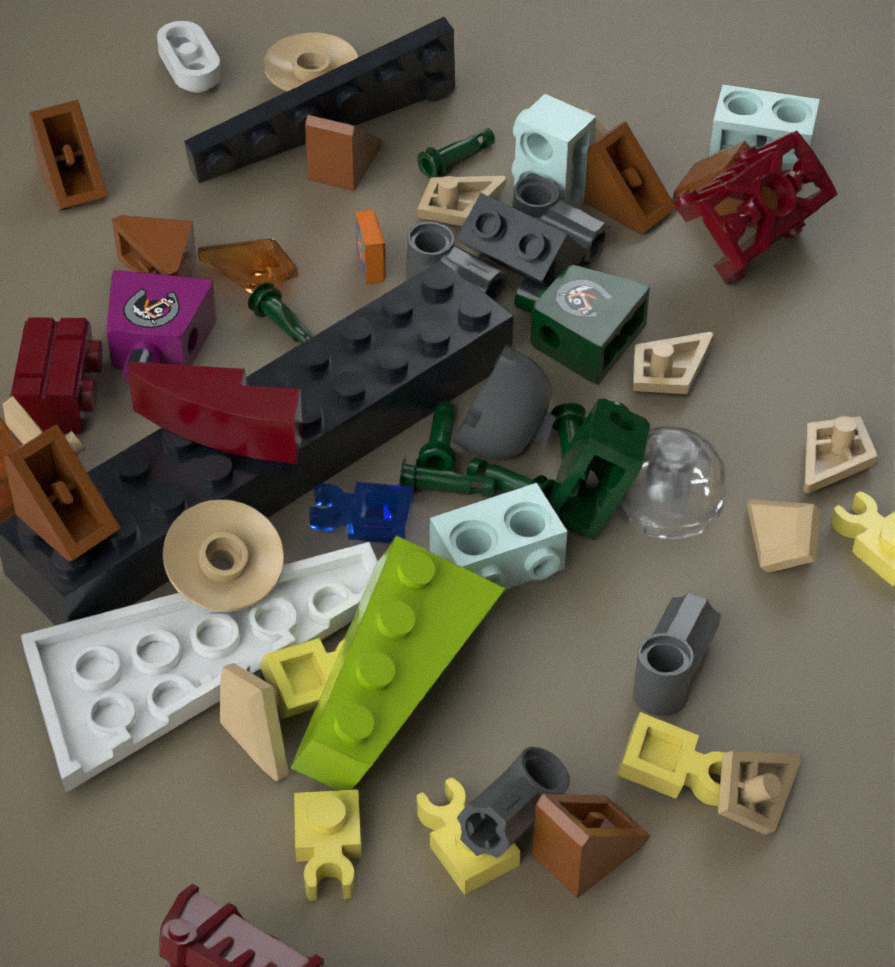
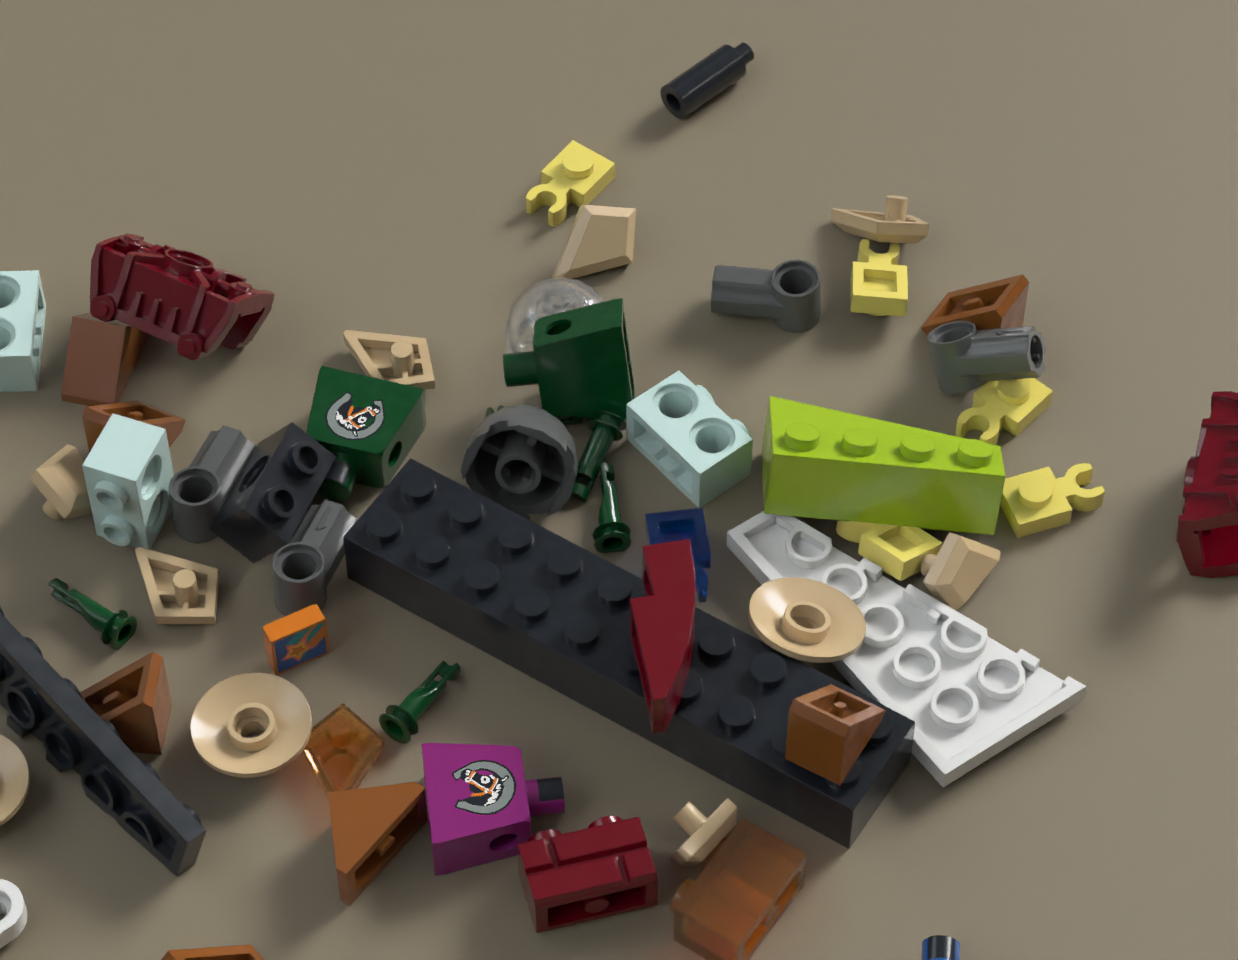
camera: 105 degrees left, 5 degrees up
dark green piece [418,401,456,471] -> none
tan piece [803,416,878,493] -> none
none -> tan dish [190,672,312,778]

